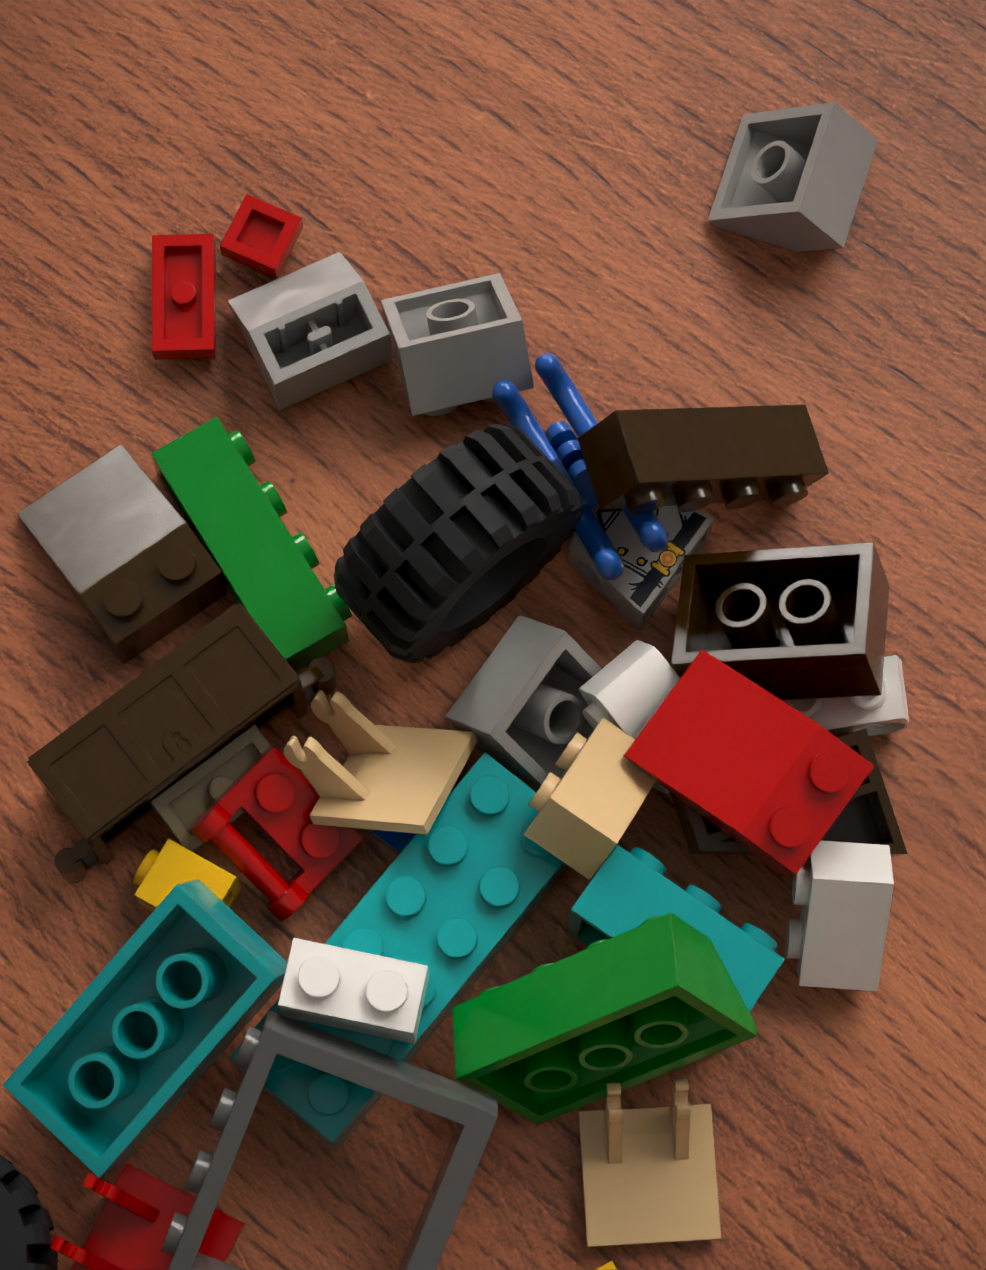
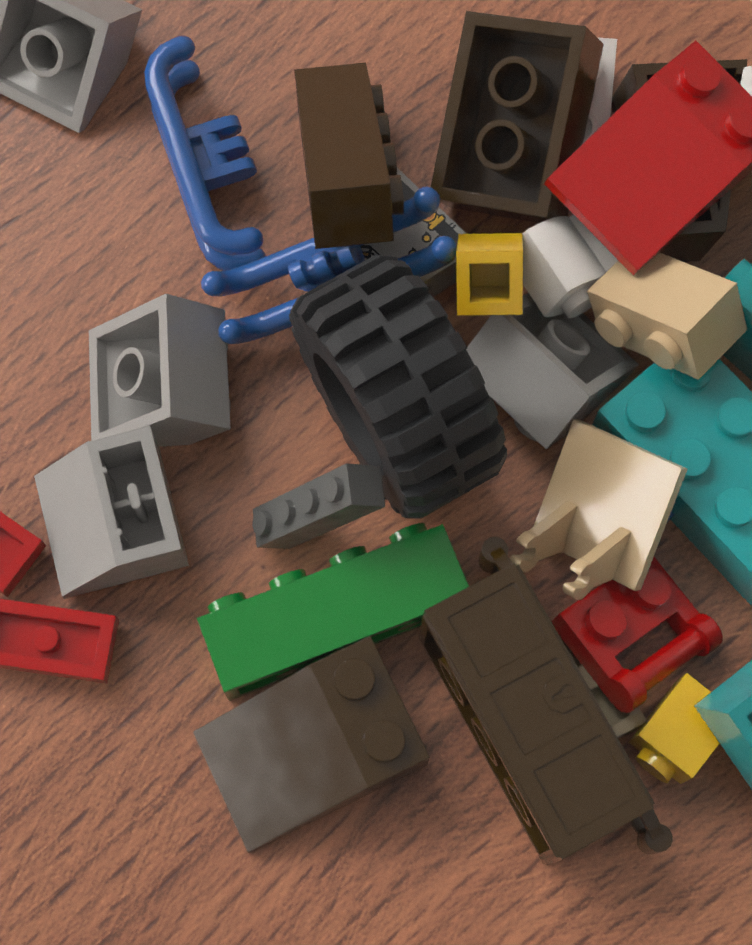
camera: 80 degrees left, 0 degrees up
none -> blue piece [144,36,266,271]
none -> dark grey piece [252,463,385,549]
none -> yellow brick [456,233,523,315]

